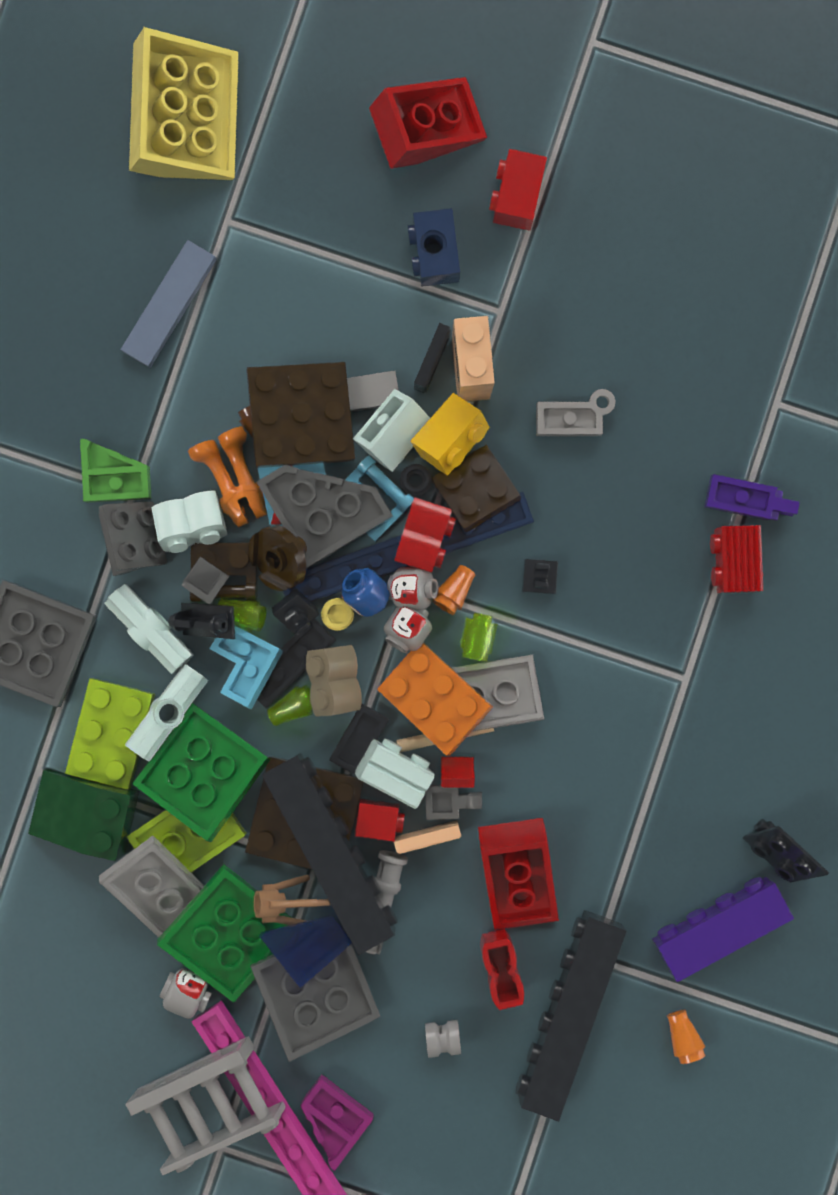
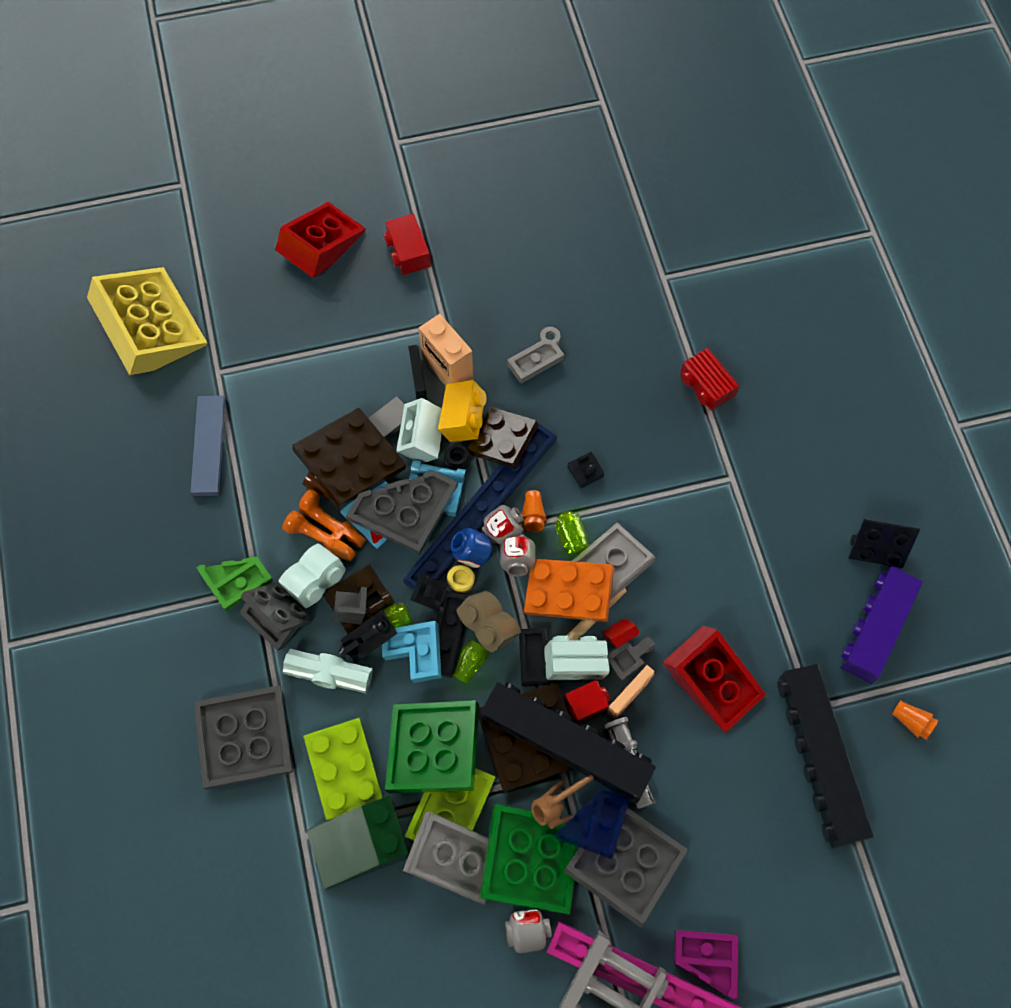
camera: 30 degrees left, 20 degrees down
light aqua piece [125,664,208,762] -> none
dark brown plate [249,524,307,591] -> none
red brick [394,497,456,573] -> none
dark blue brick [408,208,460,287] -> none
light grey wheel [425,1020,461,1058] -> none
red brick [480,929,524,1010] -> none
dark purple hinge [704,474,800,520] -> none

